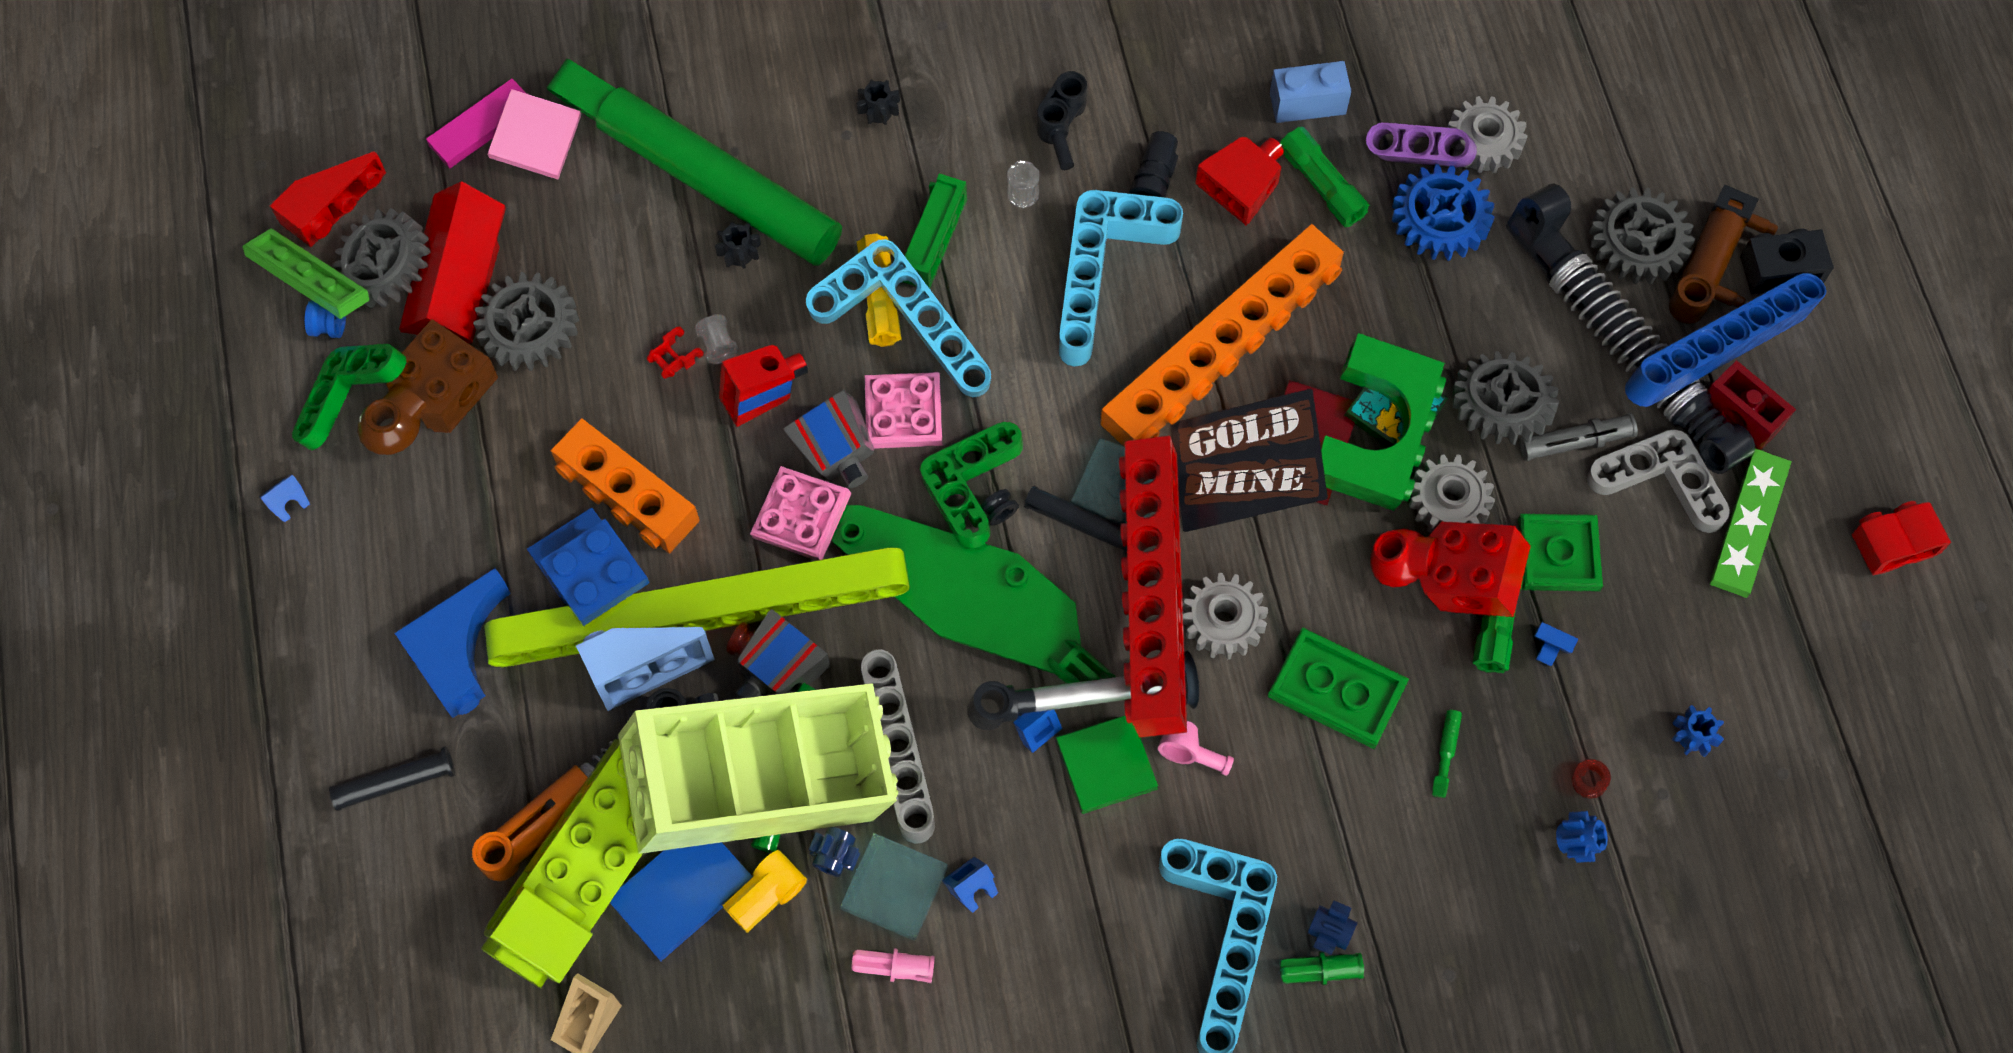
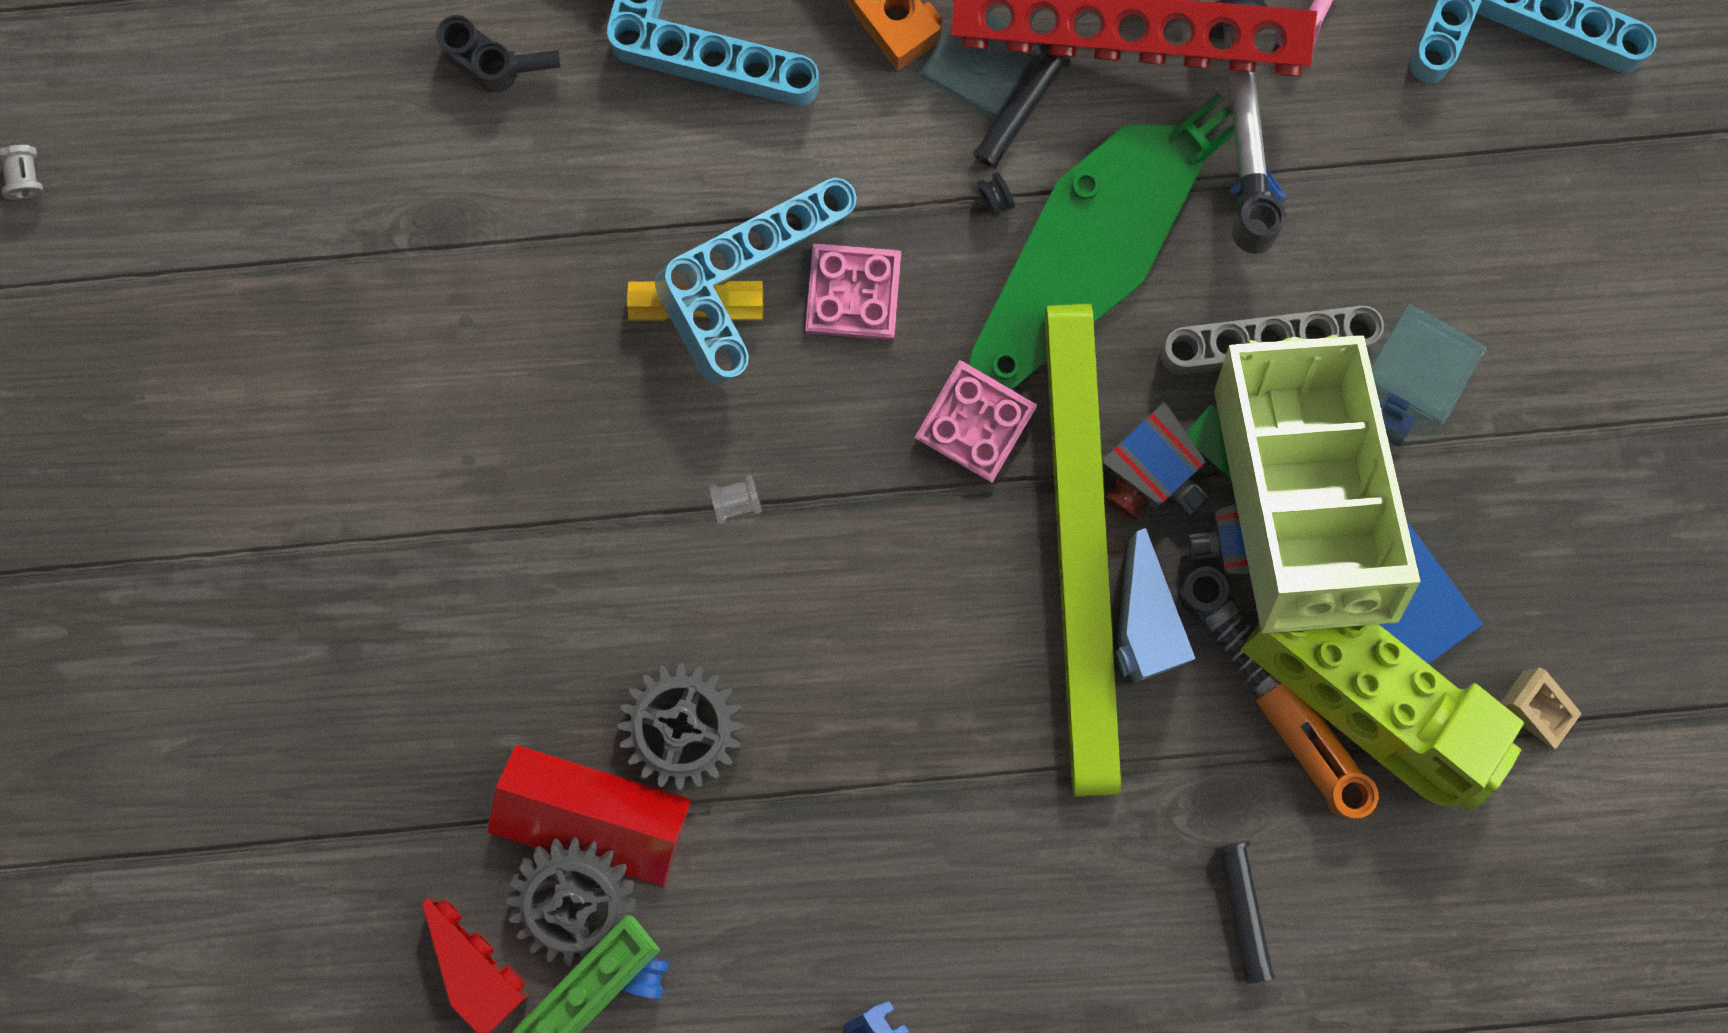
camera: 85 degrees left, 15 degrees up
green beam [292,344,406,451] -> none
reddish brown brick [357,319,498,455] -> none
blue arch [394,568,511,718] -> none
dark pink tile [426,79,526,169] -> none
bright pink tile [488,89,581,180] -> none
blue bracket [527,508,650,626] -> none
green piece [546,58,842,266] -> none
orange brick [551,418,700,554] -> none
red piece [647,326,704,379] -> none
black gear [715,222,761,269] -> none
red torso [719,345,808,427] -> none
yellow piece [722,850,807,933] -> none
torso [783,389,874,488] -> none
bright pink axle [851,948,935,983] -> none
black gear [856,79,900,125] -> none
green container [903,173,967,289] -> none
green beam [920,422,1023,548] -> none
tile [942,857,998,913] -> none
clear bush [1007,161,1040,208] -> none
green tile [1056,716,1158,814] -> none

